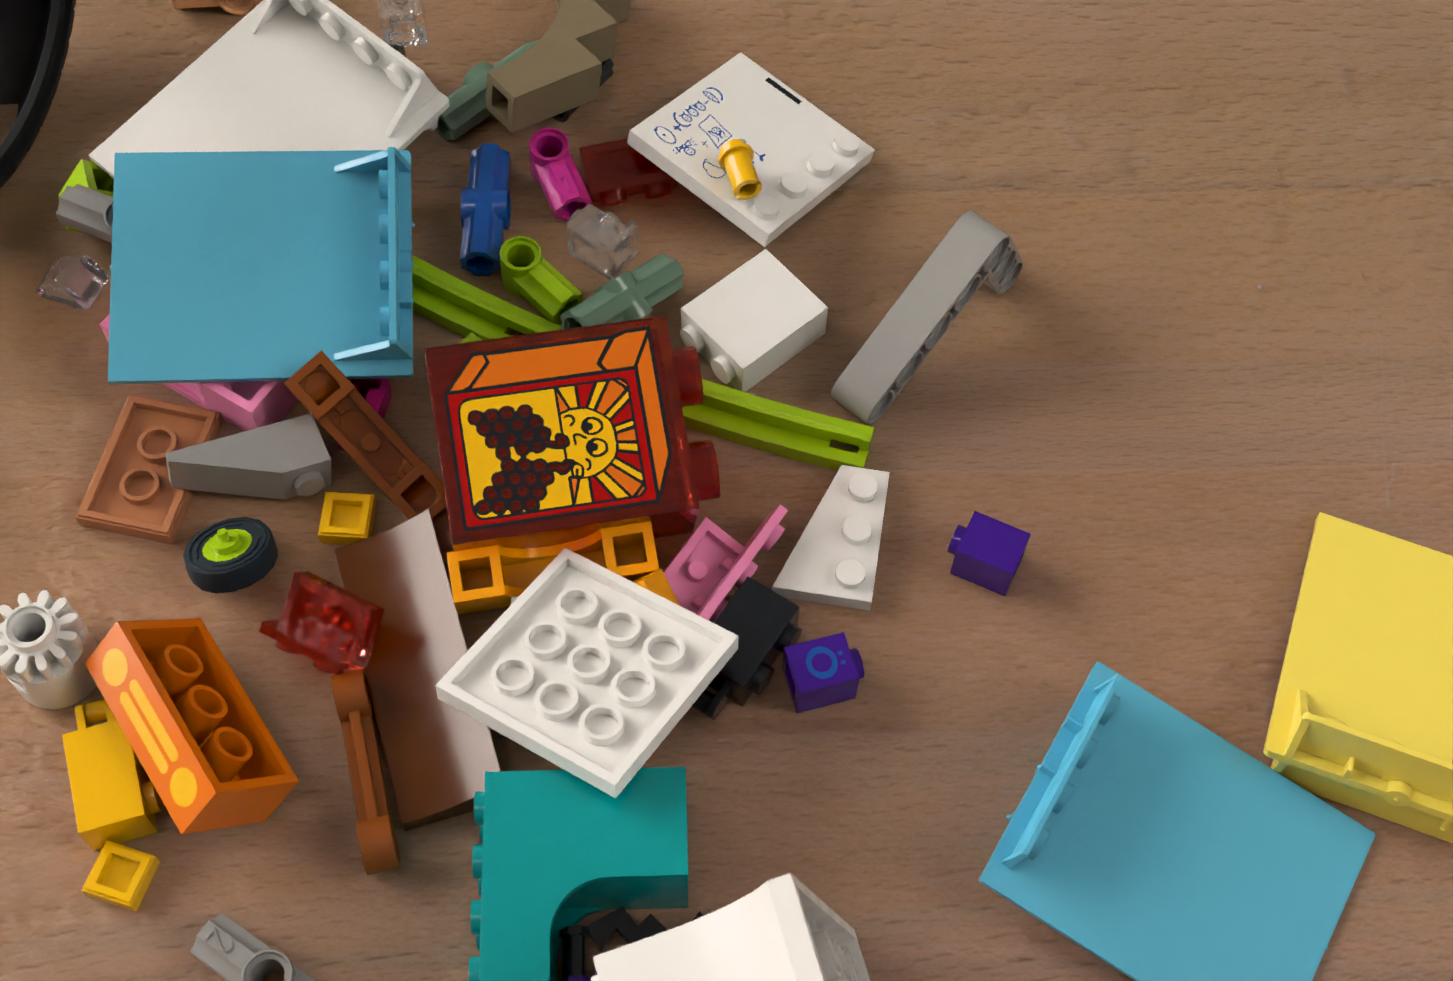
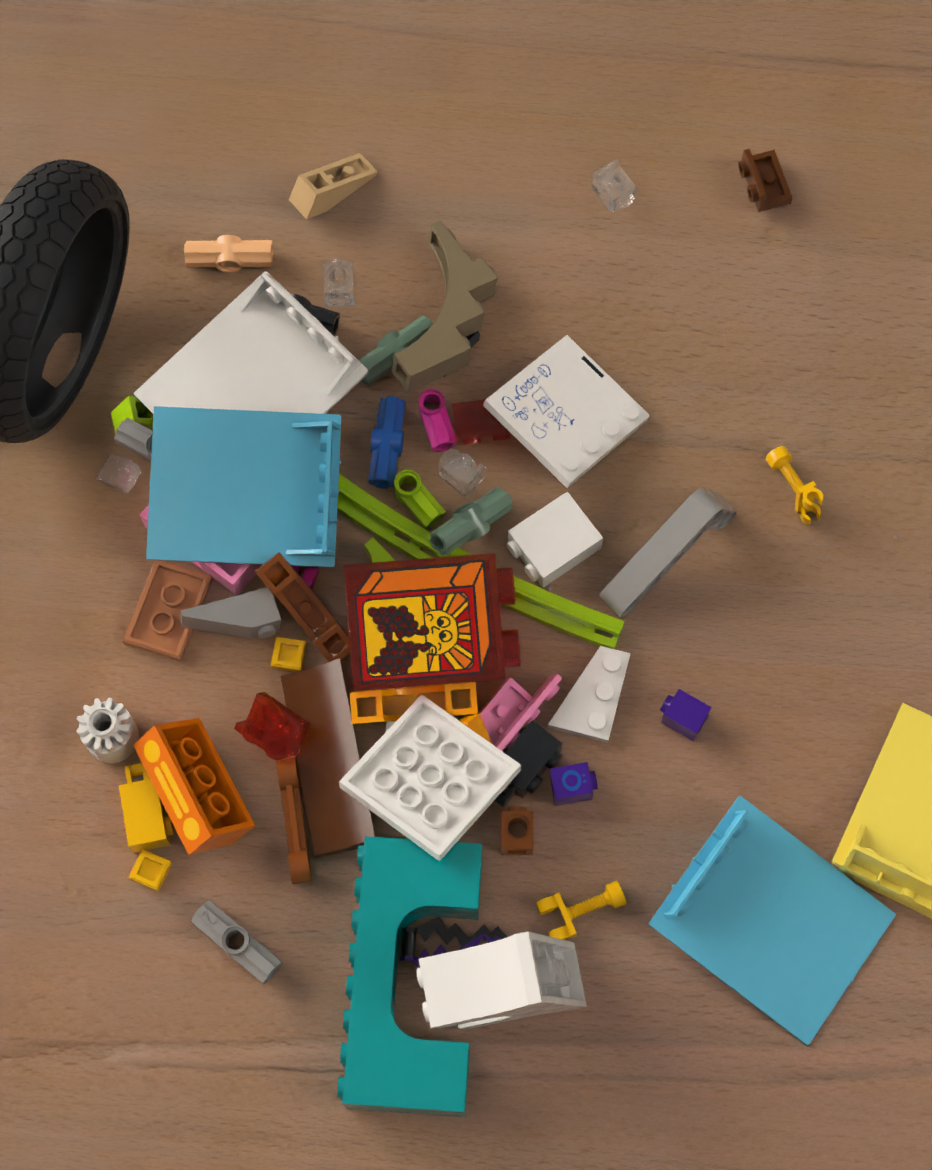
camera: 10 degrees right, 10 degrees up
black wheel [183,517,278,594] -> none
yellow pin [718,139,762,200] -> none
none -> dark orange brick [501,806,533,855]
none -> yellow bar [536,880,627,940]
none -> yellow bar [766,446,823,525]

